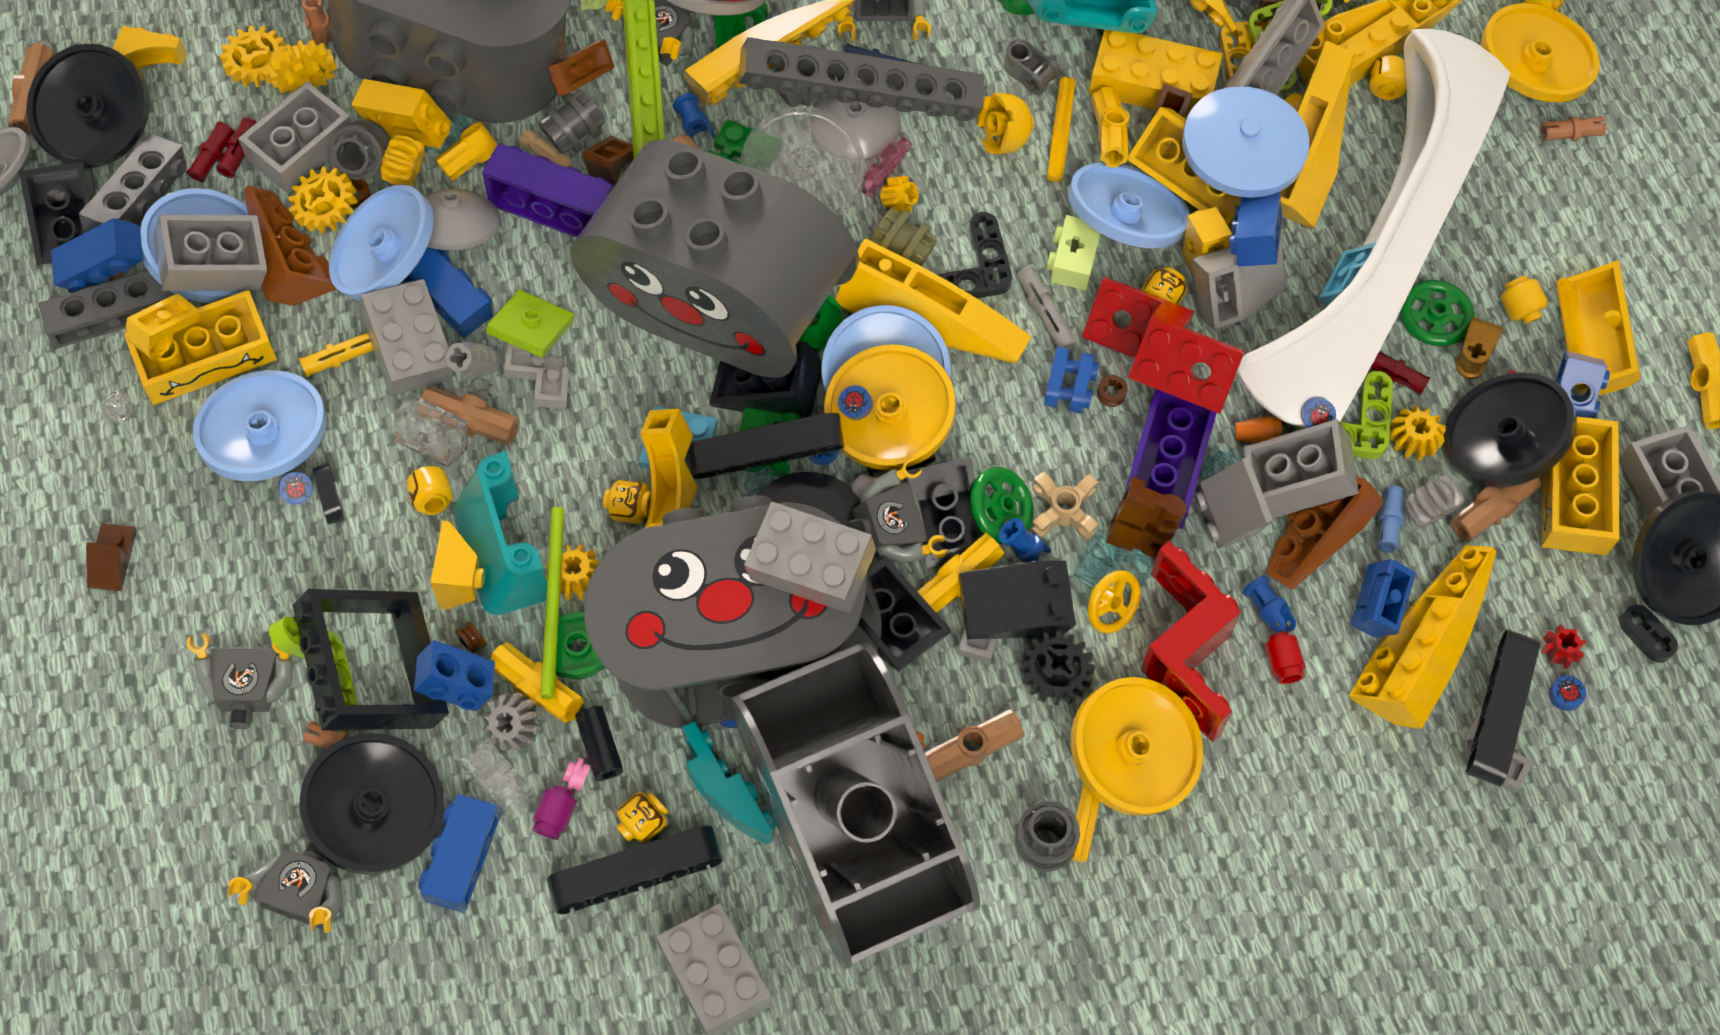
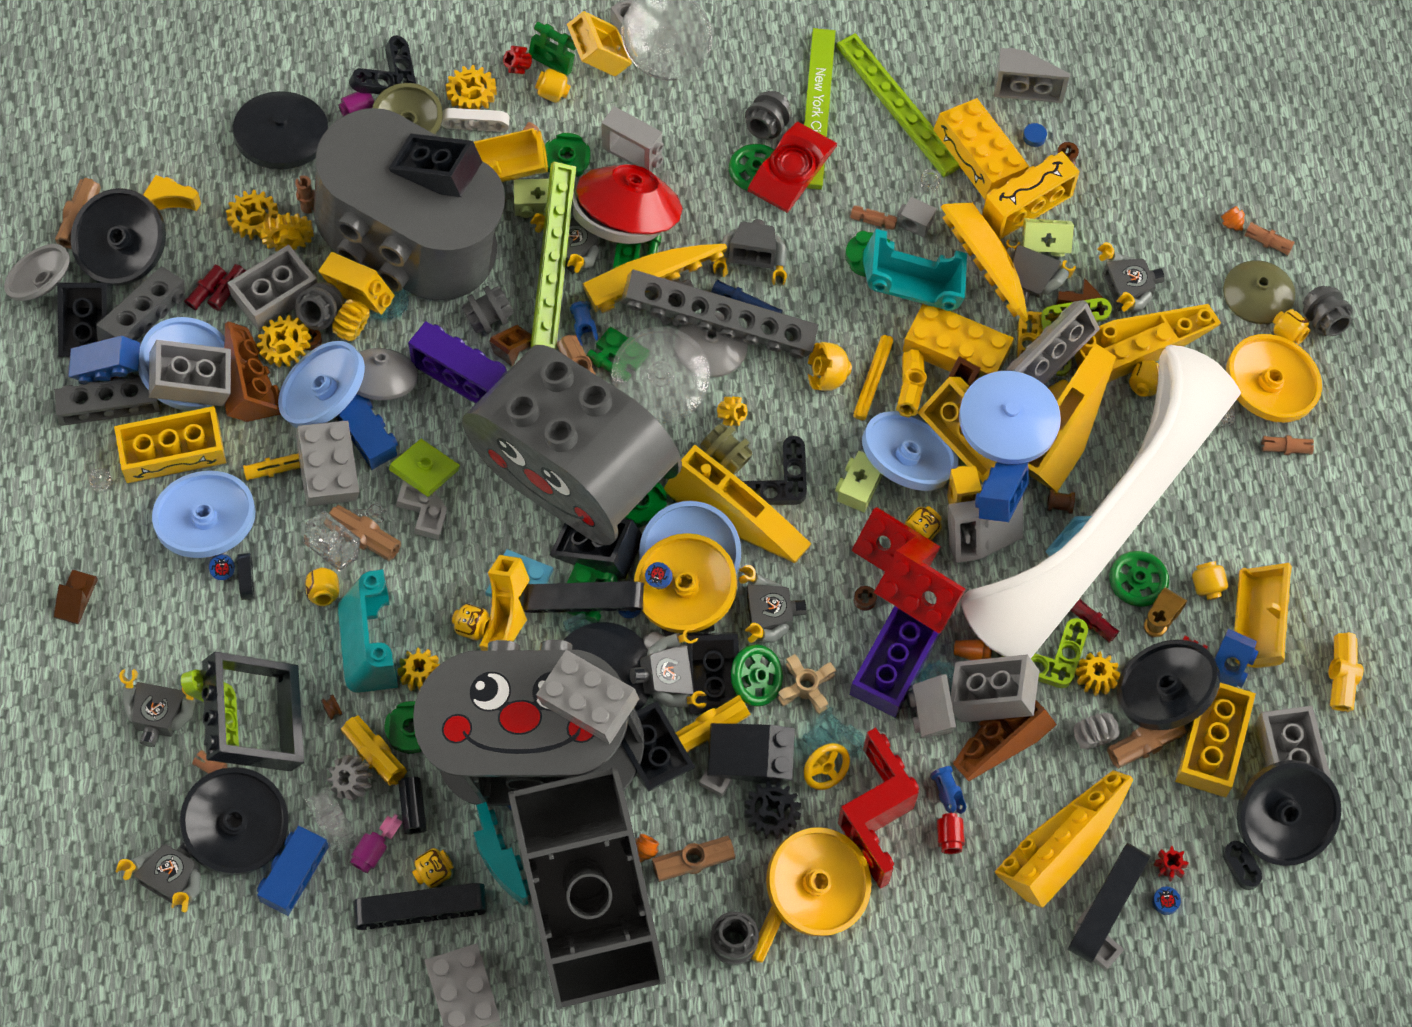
camera: 10 degrees right, 0 degrees up
yellow plate [126,293,200,360] -> none
blue brick [414,640,495,711] -> none
yellow slope [430,520,485,609] -> none
yellow piece [435,122,498,182] -> none
light grey axle [445,342,502,375] -> none
tan axle [519,129,573,167] -> none
lime piece [541,507,565,700] -> none
dark orange plate [548,39,615,96] -> none
clear pink plate [862,137,912,198] -> none
blue piece [998,518,1052,563] -> none
flat silver piece [1003,39,1062,96] -> none
light grey pin [1016,266,1078,351] -> none
blue brick [1044,346,1099,414] -> none
reddish brown legs [1106,477,1188,558] -> none
tile [1301,397,1336,428] -> none
blue brick [1350,559,1416,638] -> none
medium blue pin [1377,485,1406,553] -> none
none -> torso [738,565,806,643]
none -> reddish brown bush [1047,489,1075,514]

